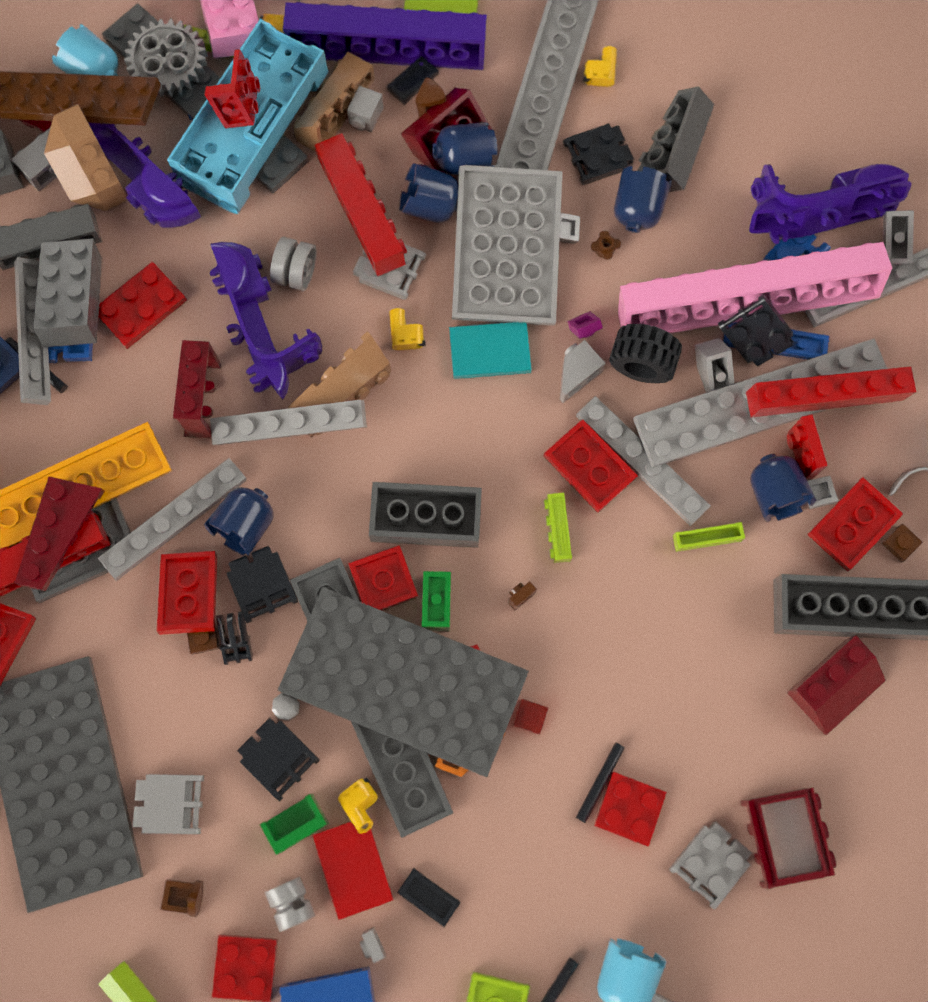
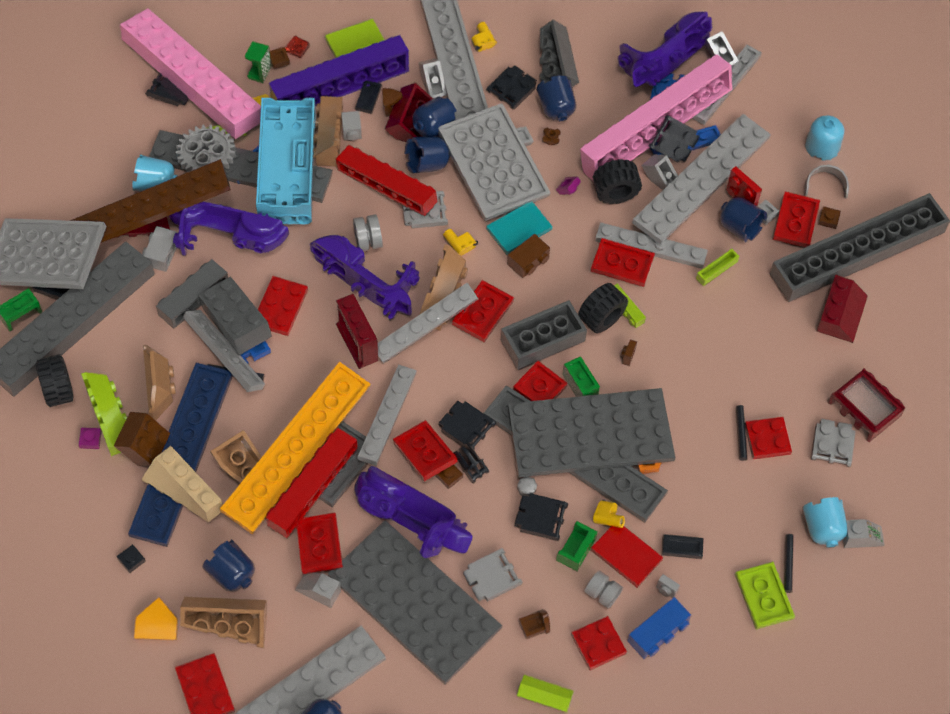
camera: 30 degrees left, 15 degrees down
dark red wing [15,476,105,591] -> none
medium nougat wedge [44,104,128,211] -> none
dark blue cylinder [204,487,274,556] -> none
red bracket [205,49,260,128] -> none
clear red plate [513,699,549,735] -> none
light grey slope [560,340,605,403] -> none
red brick [746,366,917,417] -> none
none -> dark purple piece [354,466,473,558]
none -> light grey slope [418,58,447,99]
none -> red plate [452,280,514,342]
none -> reddish brown brick [507,234,550,279]
none -> black tyre [578,283,628,333]

